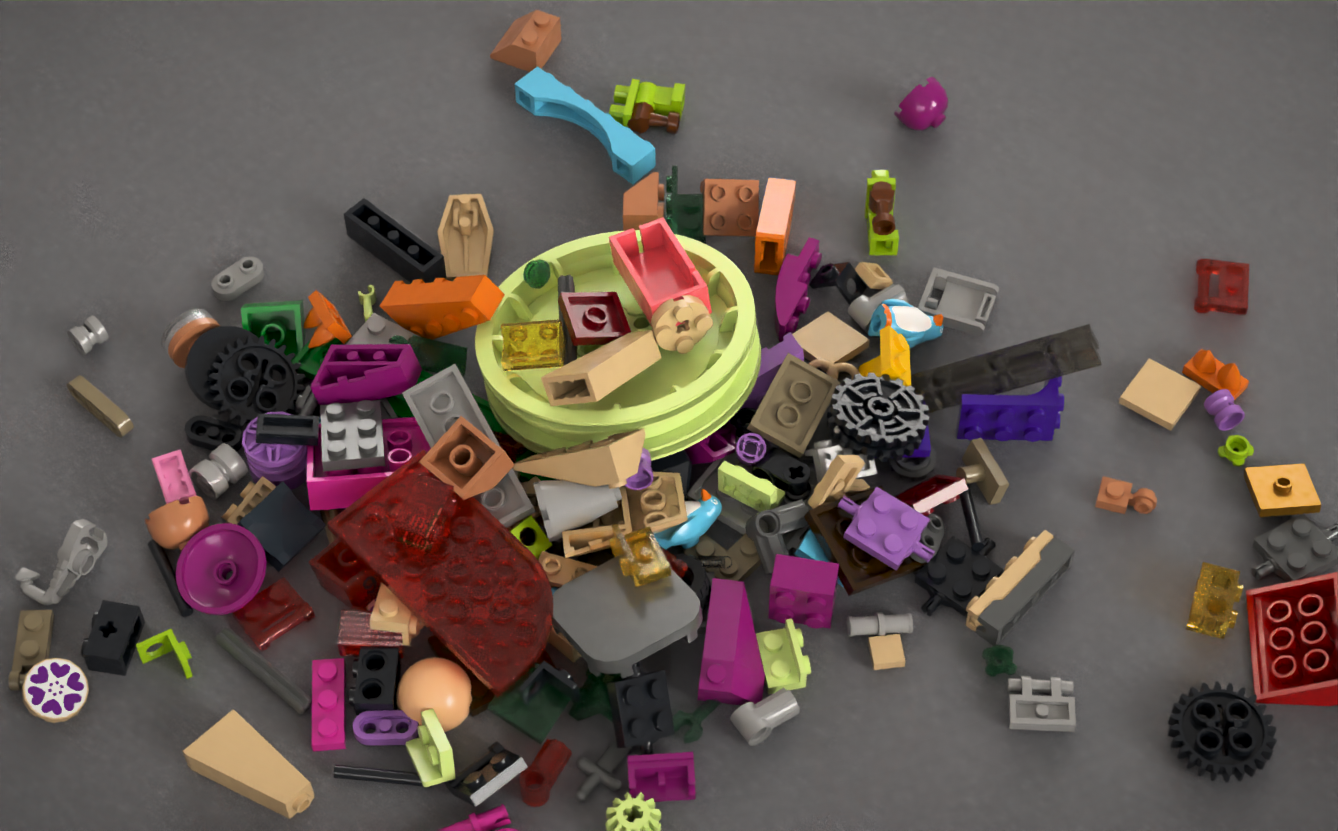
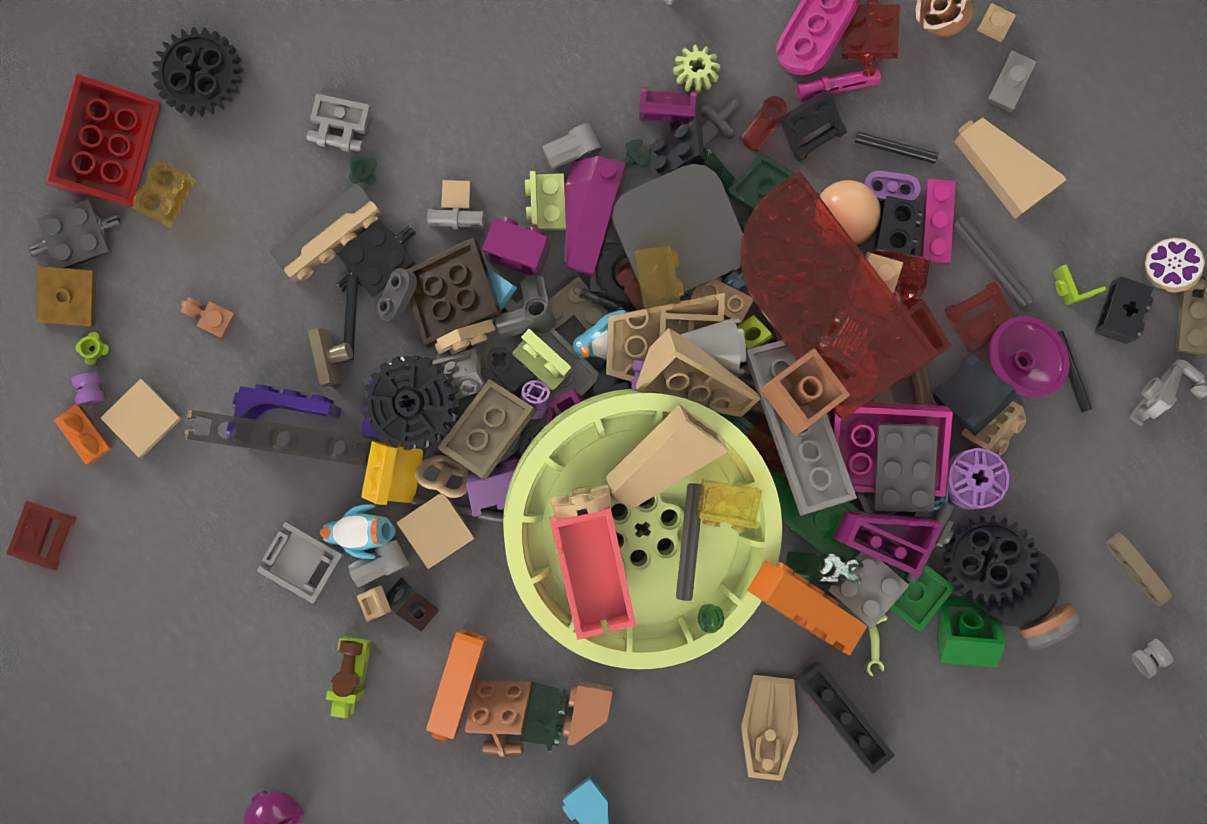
camera: 165 degrees left, 30 degrees up
nougat cylinder [144,496,209,552] -> none
bright pink plate [152,449,197,504] -> none
black plate [184,415,243,452] -> none
light grey wheel [190,443,248,500] -> none
light grey plate [211,257,264,301] -> none
black tile [256,413,320,446] -> none
orange tile [303,290,353,349] -> none
yellowish green bracket [406,709,456,787] -> none
black bracket [519,661,581,705] -> none
dark red plate [558,292,631,346] -> none
magenta slope [774,237,822,342] -> none
medium lavender plate [838,487,935,570] -> none
dark red plate [894,474,968,516] -> none

